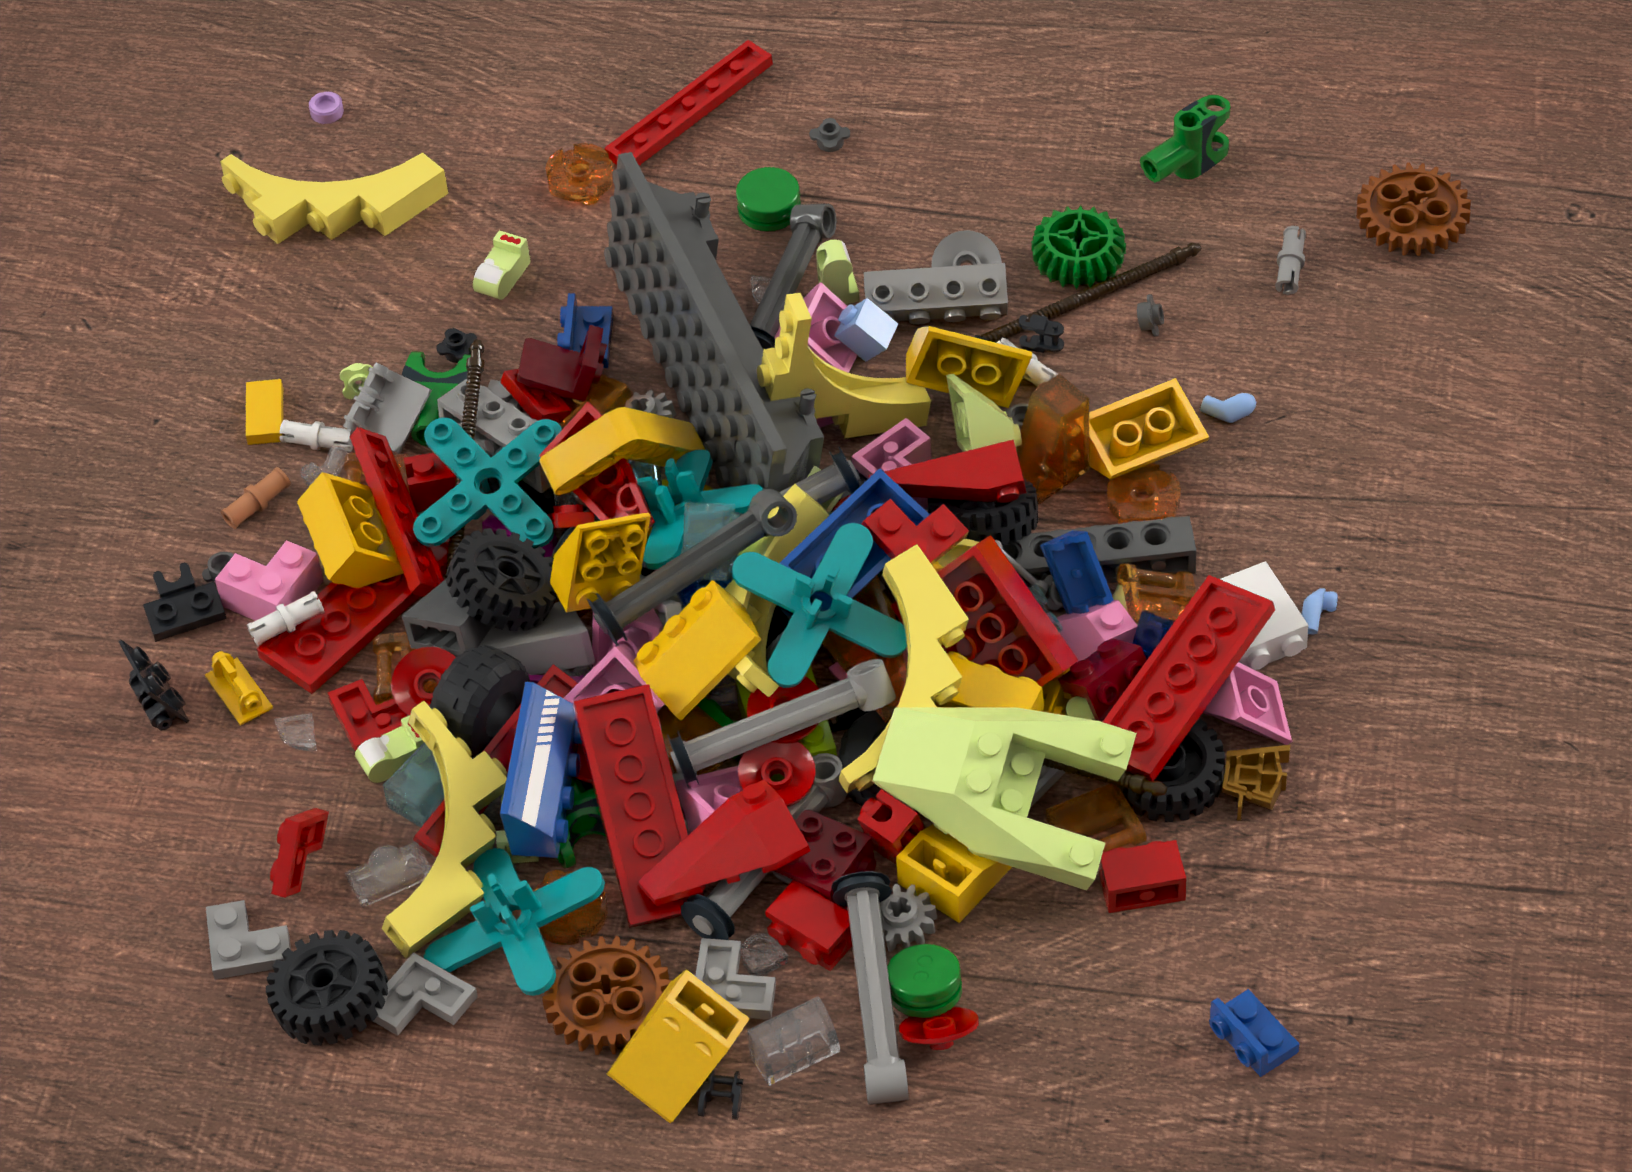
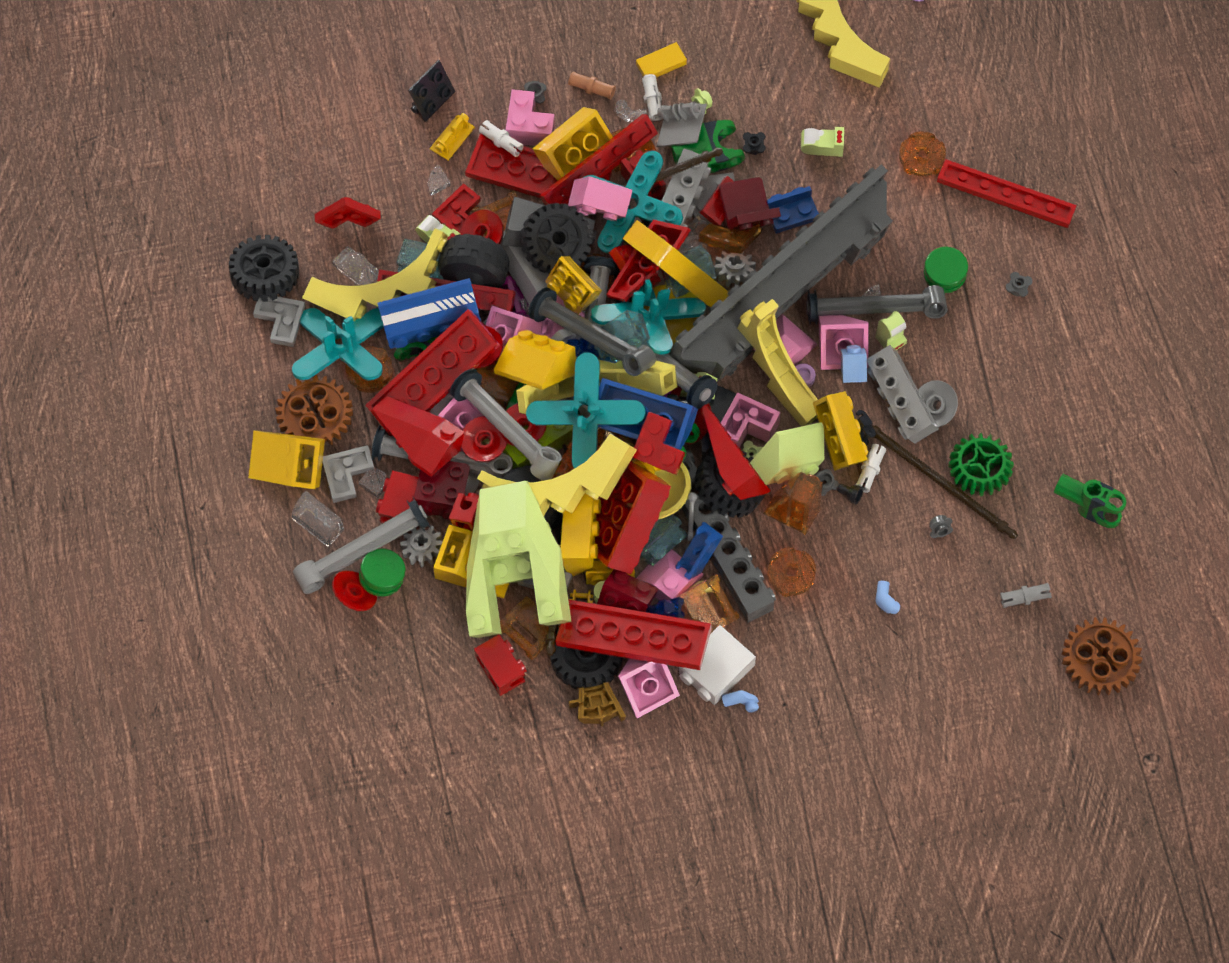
camera: 65 degrees right, 15 degrees up
black plate [143,562,226,642] -> none
light grey plate [206,900,291,980] -> none
black piece [698,1069,744,1120] -> none
black piece [1019,314,1064,353] -> none
yellow slope [1074,378,1209,479] -> none
blue bracket [1209,989,1299,1077] -> none
none -> bright pink brick [568,176,632,221]

